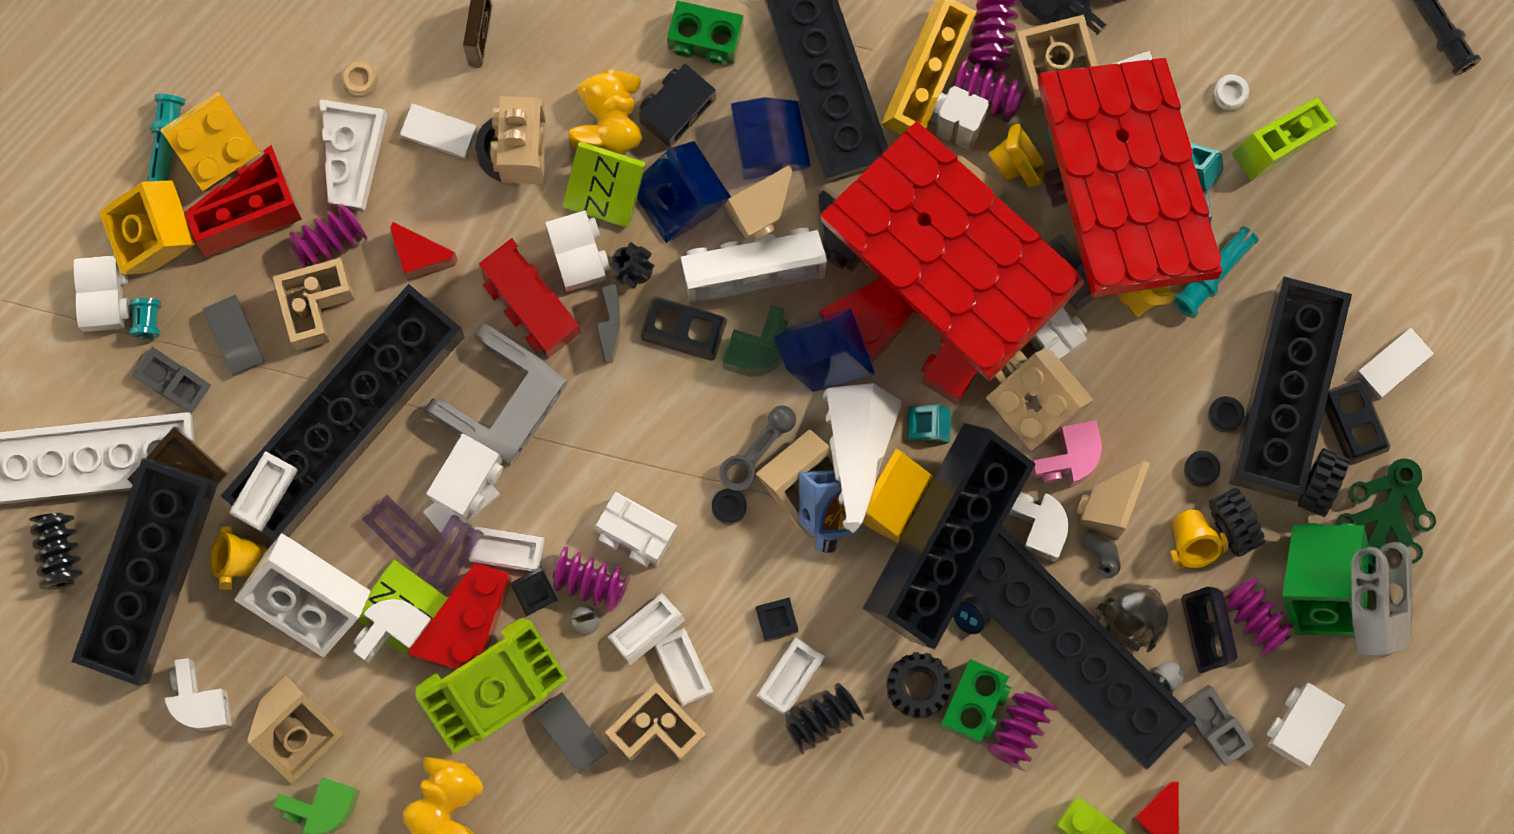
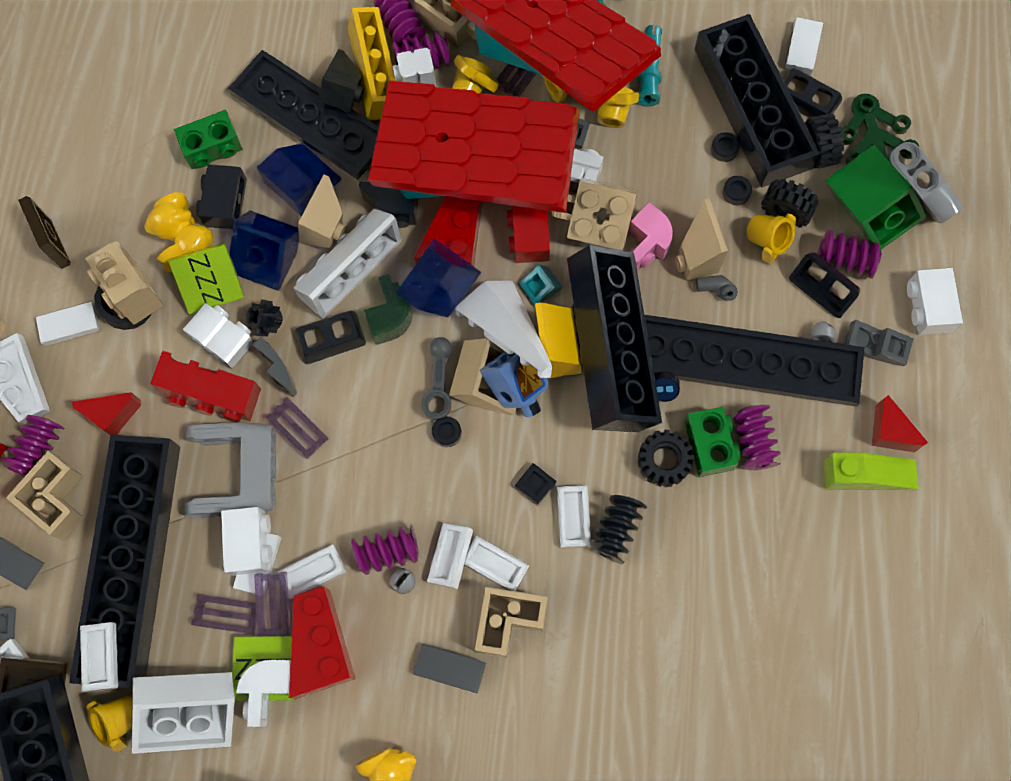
camera: 30 degrees left, 5 degrees down
lime plate [416,618,568,754] -> none
black tile [510,567,558,616] -> none
white brick [594,492,678,567] -> none
white brick [1008,492,1068,563] -> none
clear smoke cylinder [1095,583,1168,652] -> none
none -> clear purple tile [266,397,329,459]
none -> pearl dark grey slope [318,49,364,112]

